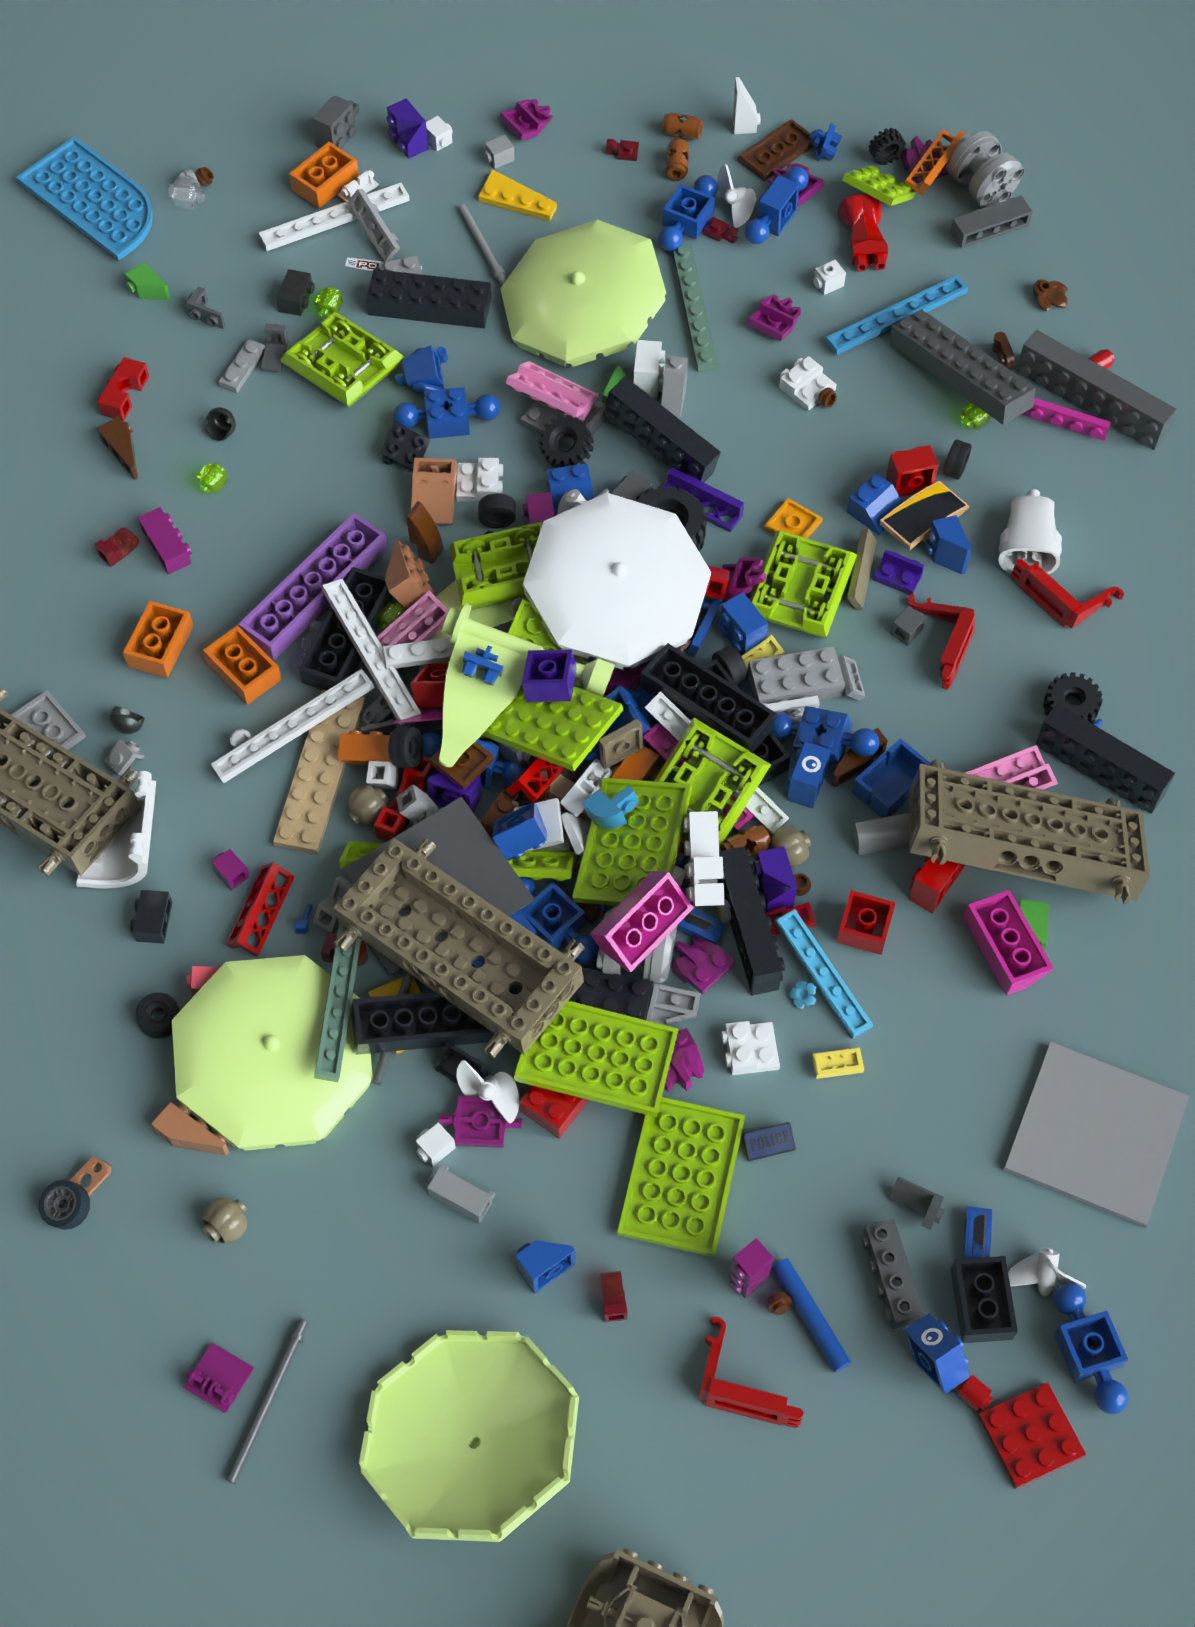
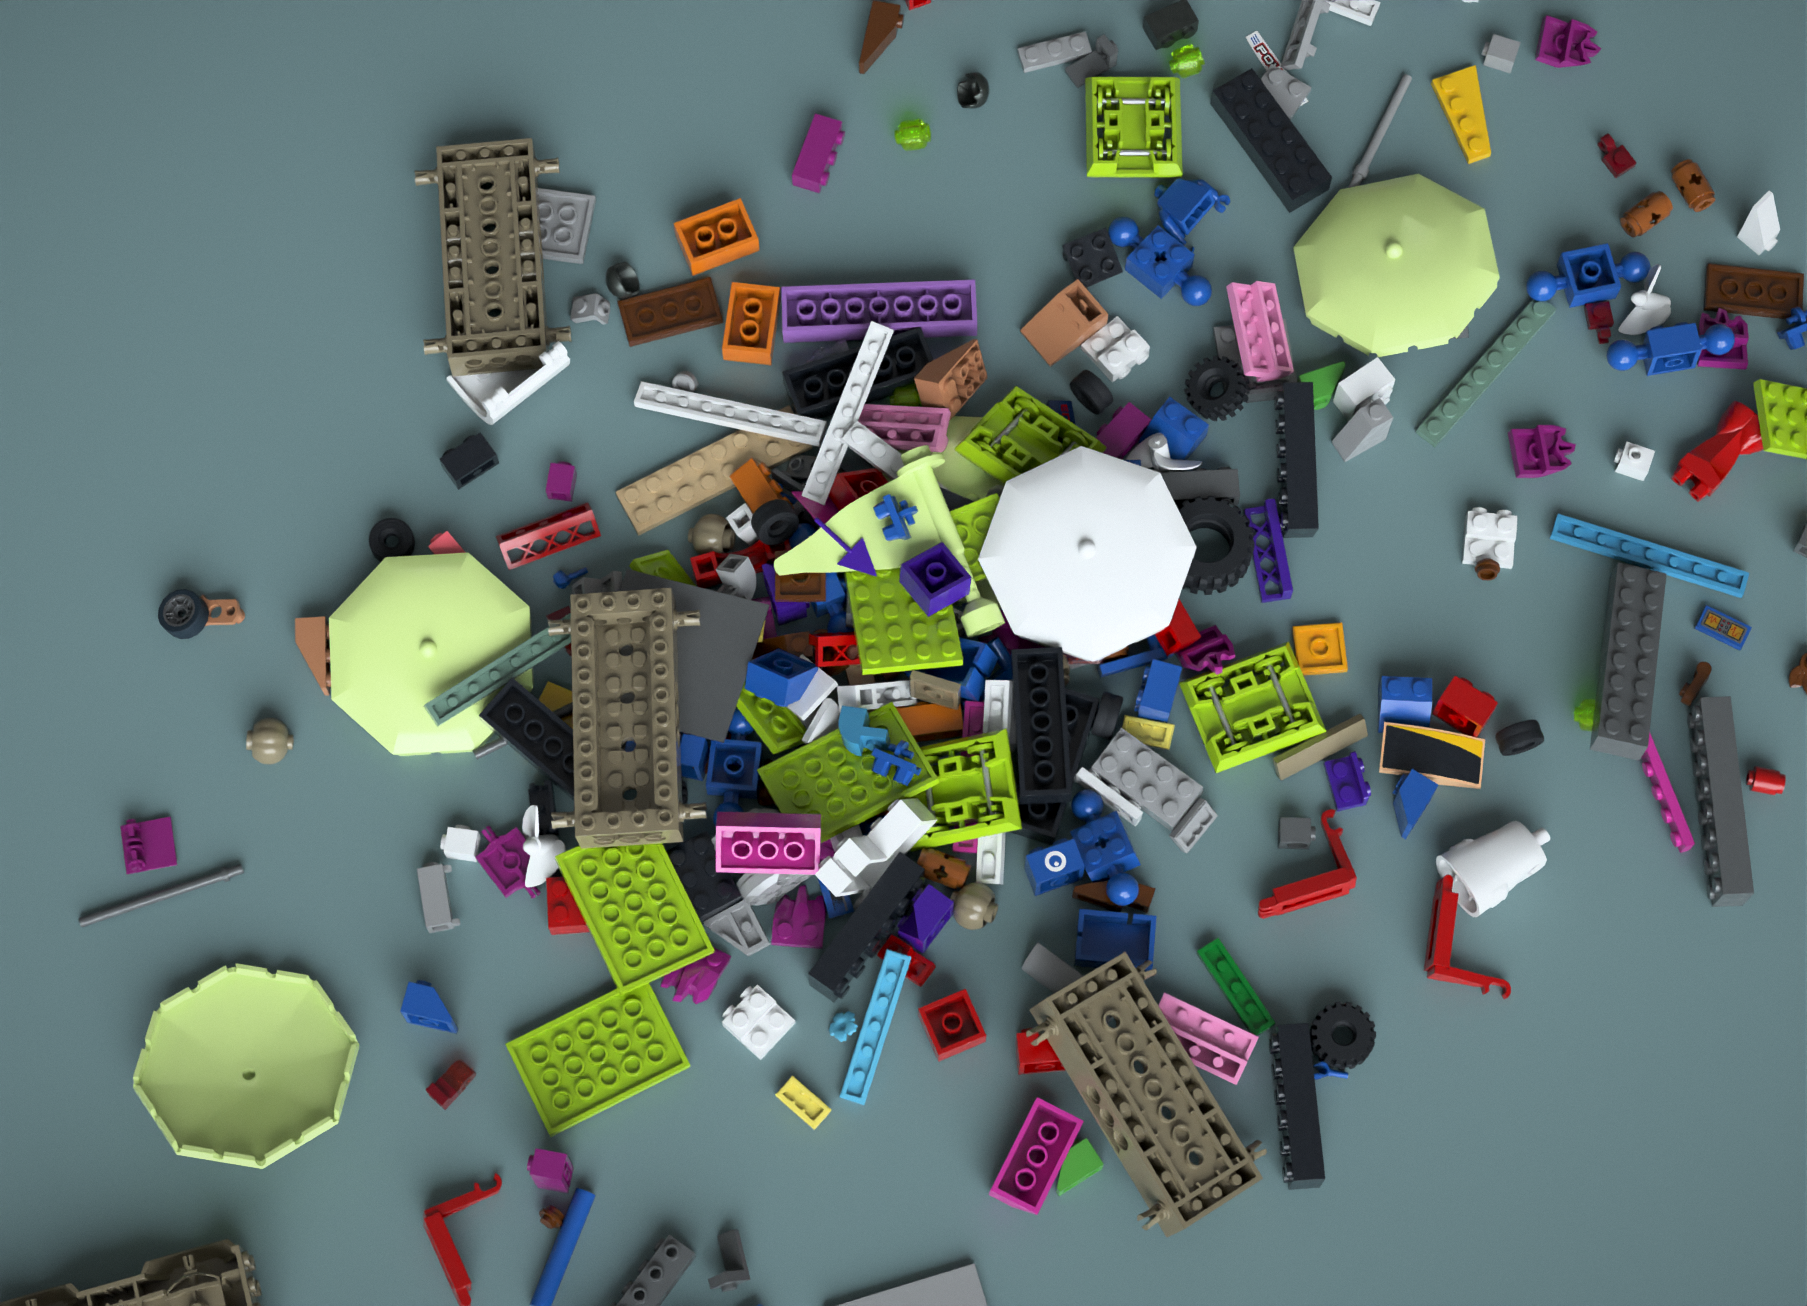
camera: 50 degrees right, 10 degrees up
leg [95,527,139,567] -> none
reddish brown slope [406,501,444,564] -> none
slope [742,1122,796,1161] -> none
reddish brown plate [793,873,811,896] -> none
none -> reddish brown tile [617,277,723,347]
none -> dark purple piece [814,517,877,577]
none -> blue hips [871,740,921,786]
none -> green plate [1196,938,1276,1036]
none -> tile [1694,605,1752,651]

